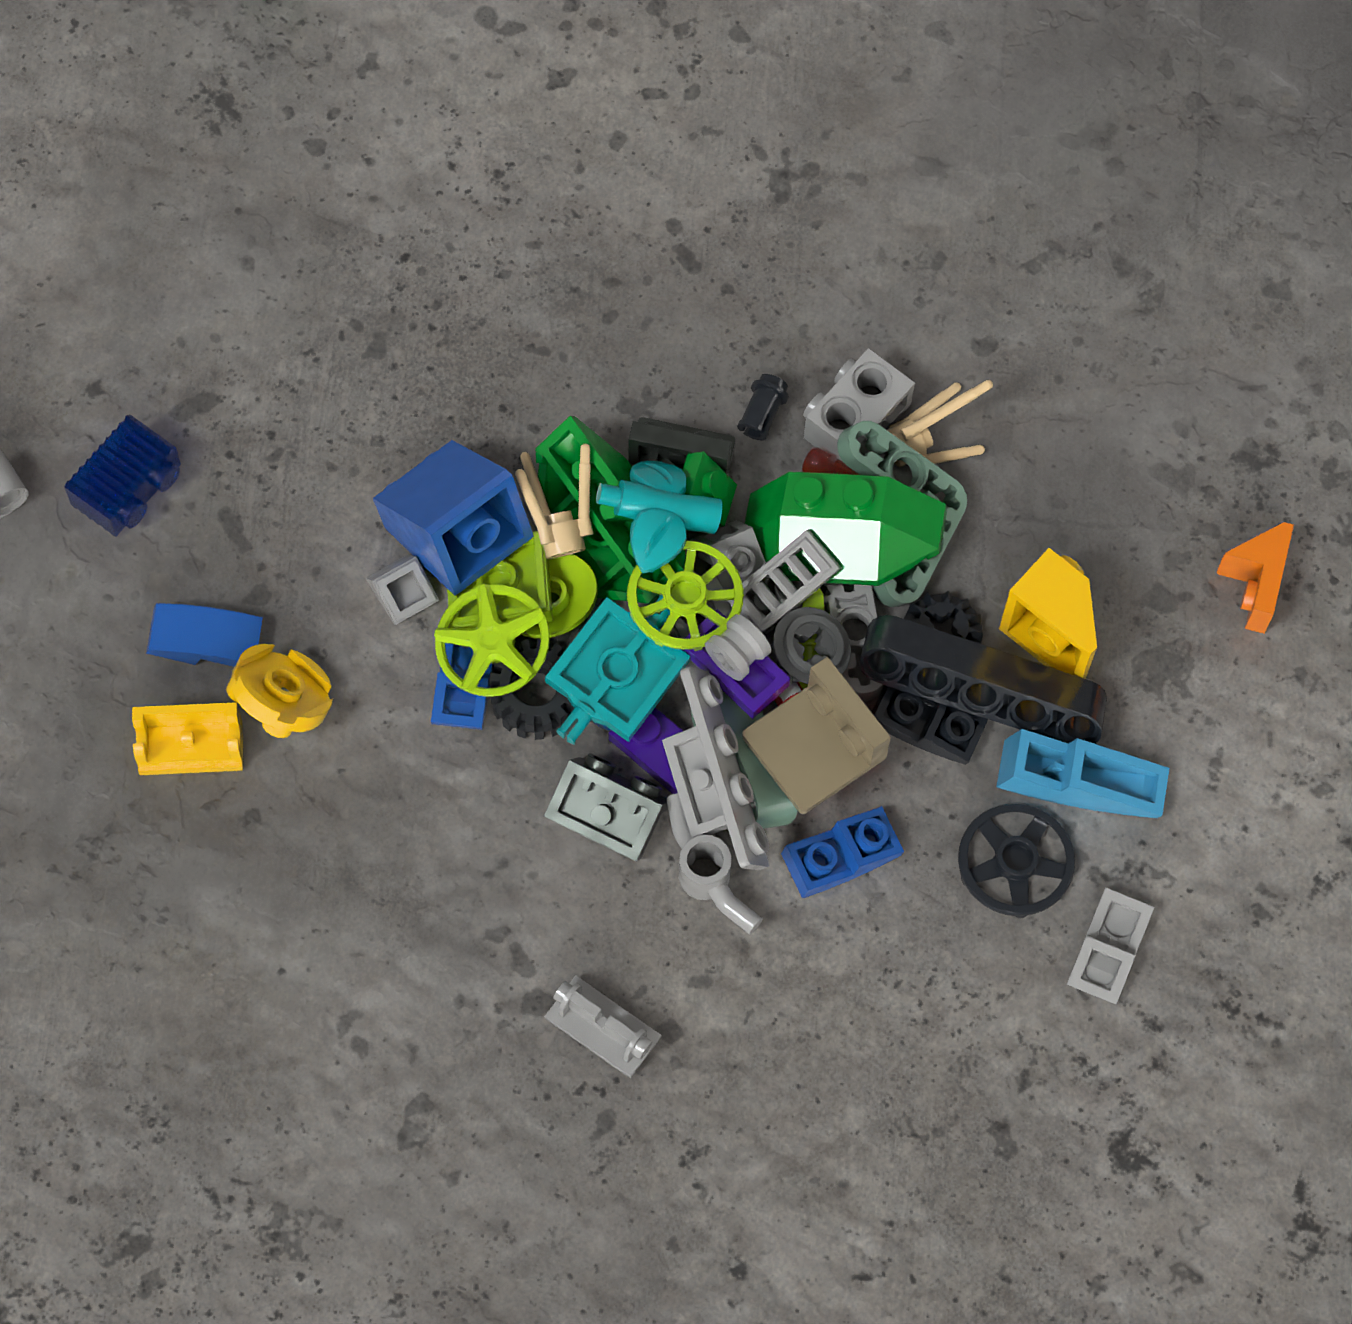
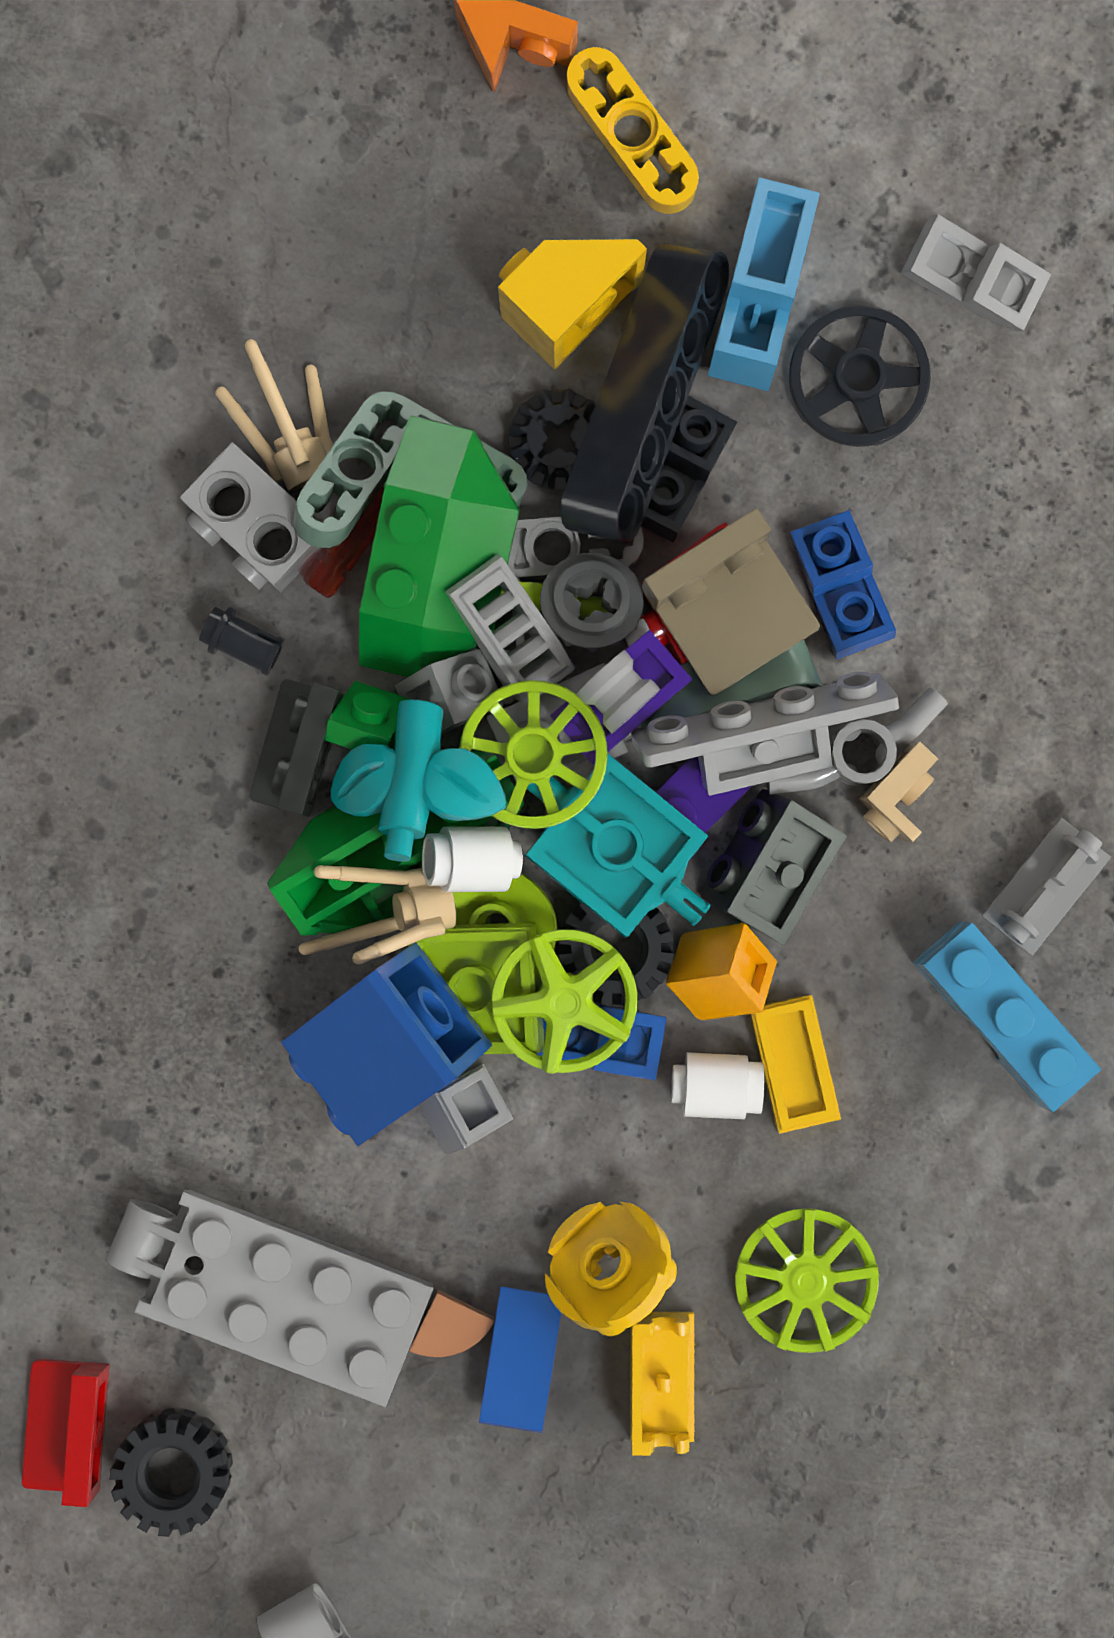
camera: 80 degrees left, 20 degrees up
clear blue brick [64,414,181,537] -> none
none -> red panel [22,1359,110,1507]
none -> light grey hinge [106,1189,434,1407]
none -> black tyre [109,1408,233,1537]
none -> nougat tile [409,1289,495,1357]
none -> white brick [422,827,523,892]
none -> yellow beam [567,47,699,214]
none -> light orange panel [666,923,777,1020]
none -> white brick [671,1052,764,1120]
none -> lime wheel [735,1208,879,1353]
none -> yellow tile [750,994,841,1134]
none -> tan bracket [858,741,938,843]
none -> dark azure arch [912,921,1102,1112]

